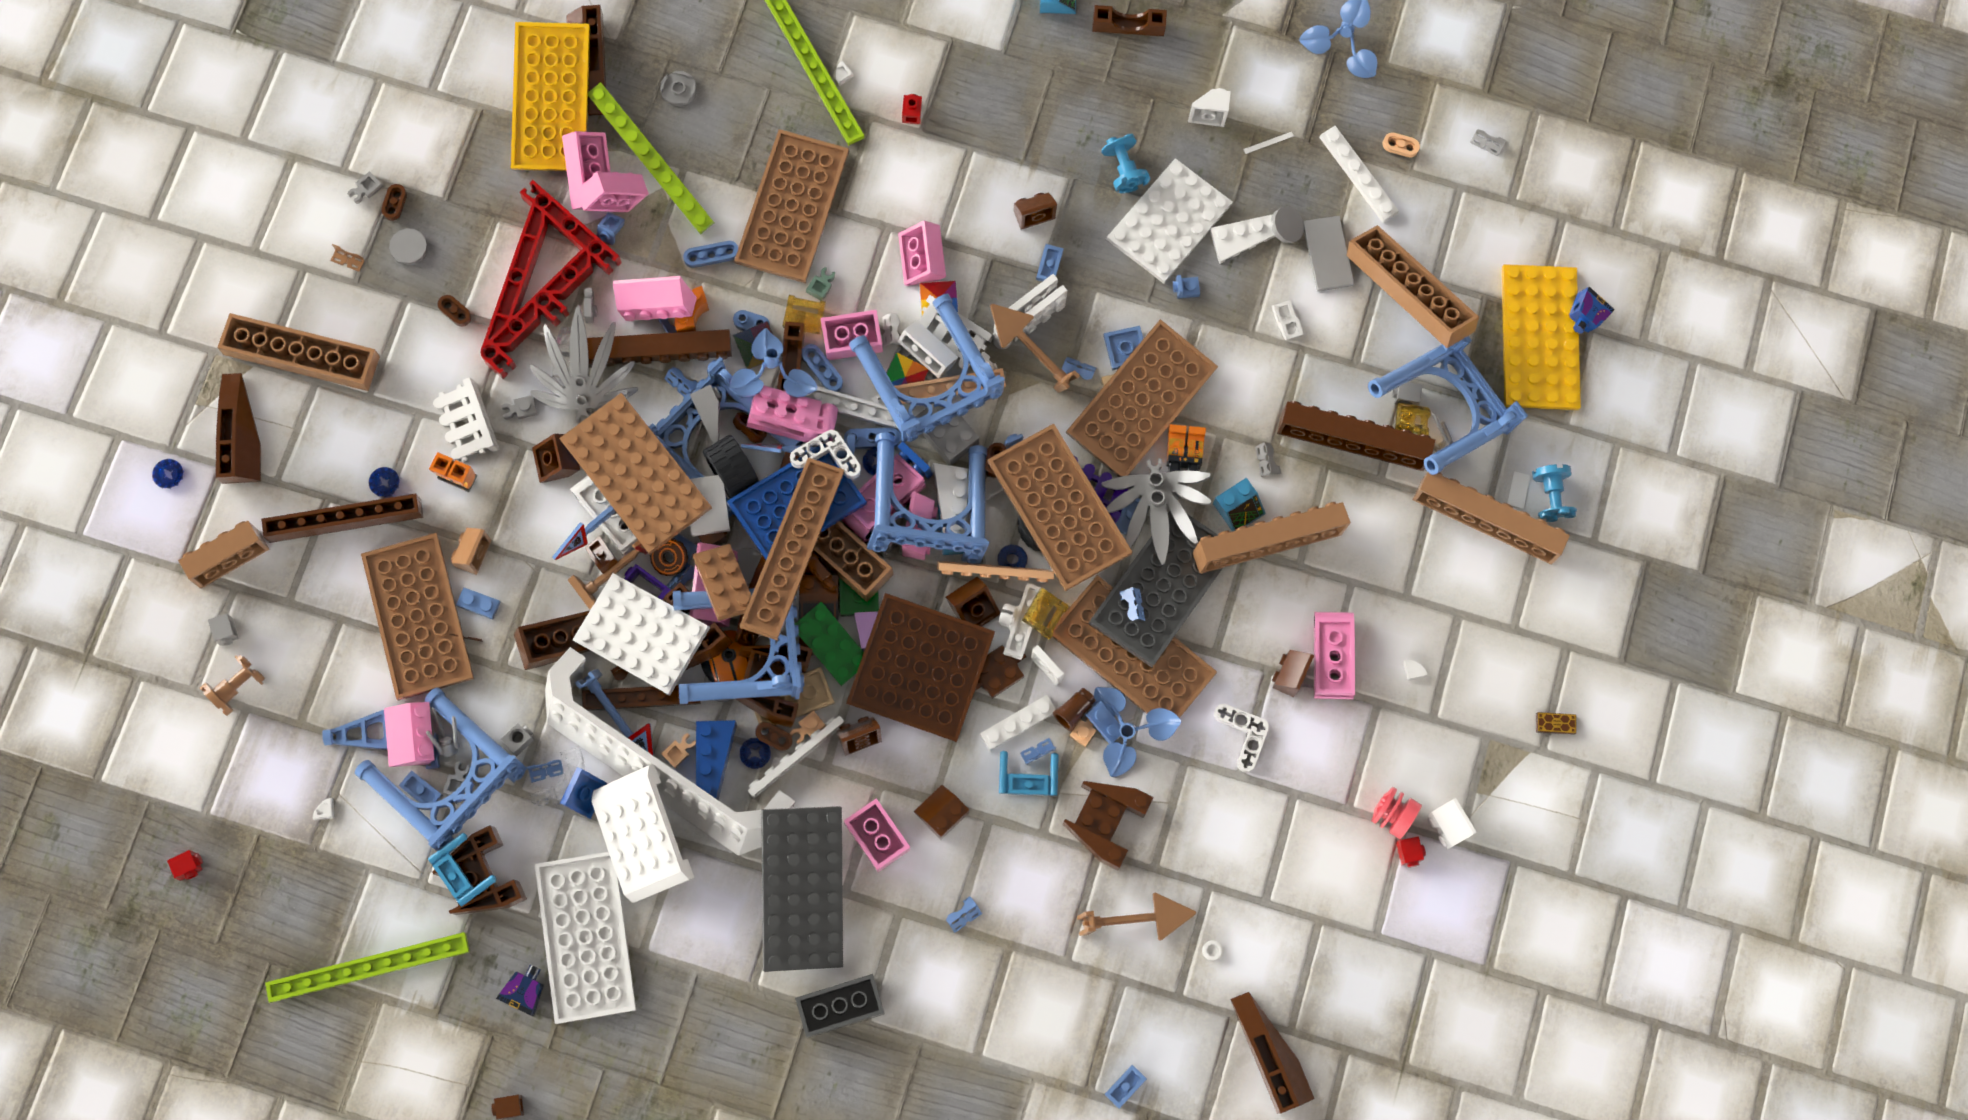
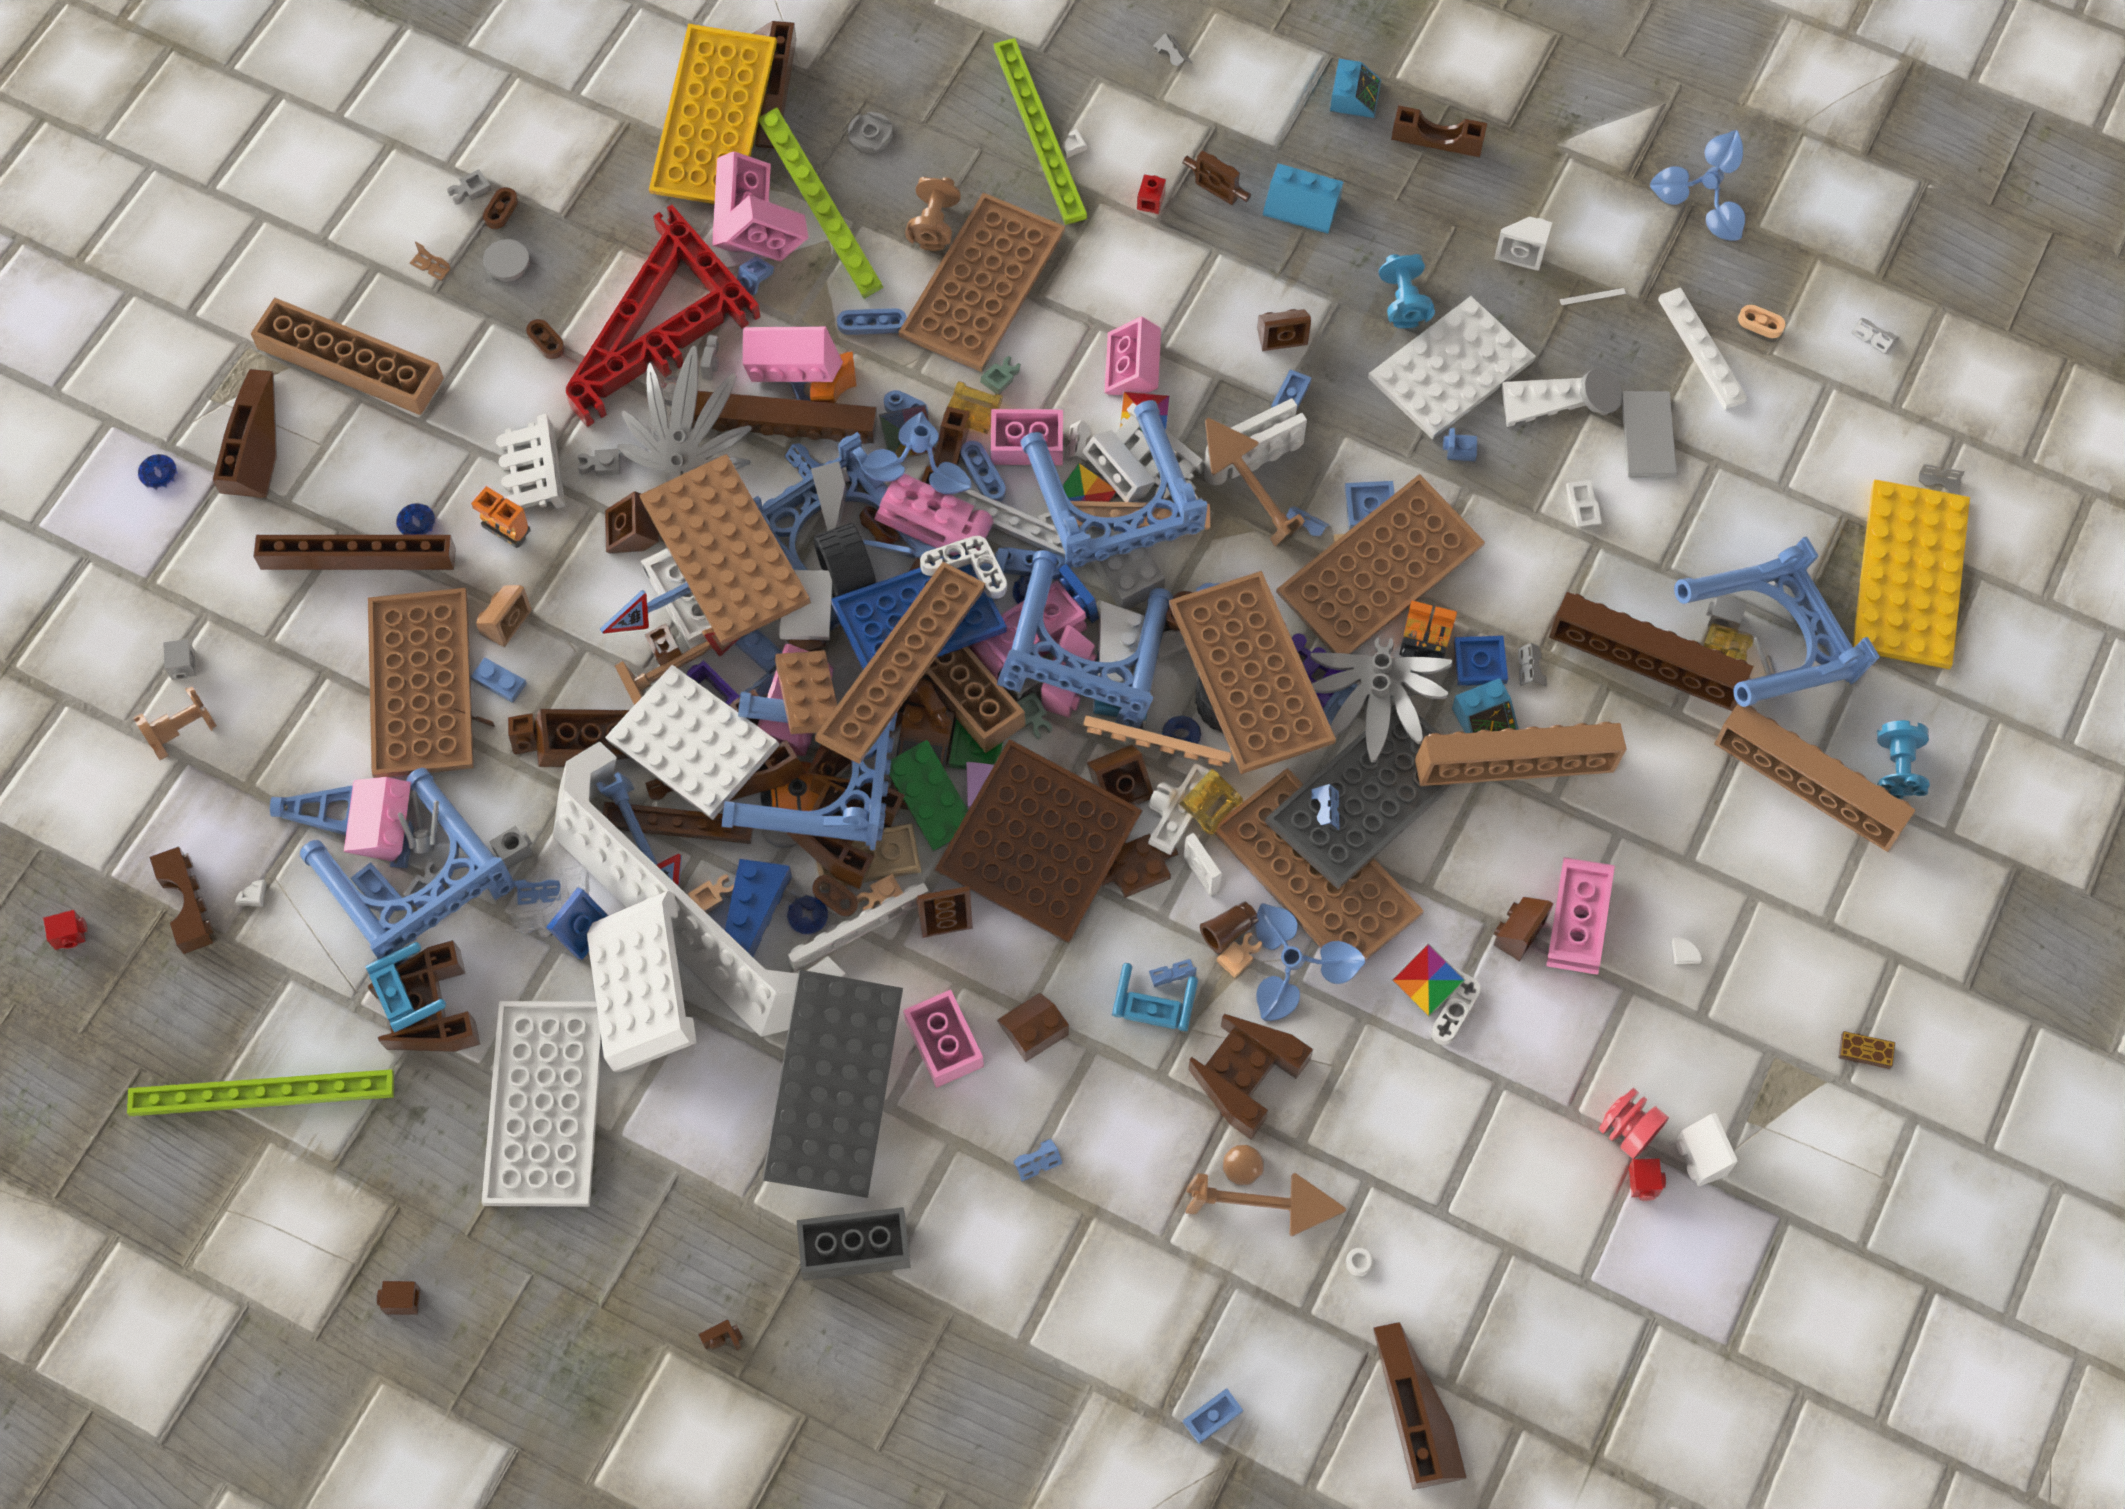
camera: 15 degrees right, 10 degrees down
medium nougat brick [178,521,270,589] -> none
torso [496,964,544,1017] -> none
reddish brown tile [650,538,688,576] -> none
white plate [980,695,1056,751] -> none
medium blue plate [1085,701,1121,744] -> none
medium nougat brick [1346,225,1479,348] -> none
white sticker [1507,471,1531,509] -> none
blue torso [1569,287,1615,334] -> none
none -> reddish brown arch [149,846,214,954]
none -> reddish brown bracket [508,713,537,754]
none -> reddish brown bracket [698,1319,743,1351]
none -> medium nougat piece [905,177,961,251]
none -> sand green plate [1017,692,1052,739]
none -> reddish brown plate [1182,150,1251,205]
none -> medium nougat hair [1223,1145,1264,1185]
none -> dark azure slope [1263,163,1343,234]
none -> tile [1392,943,1465,1017]
none -> blue plate [1453,636,1508,686]
none -> light grey piece [1919,464,1965,495]

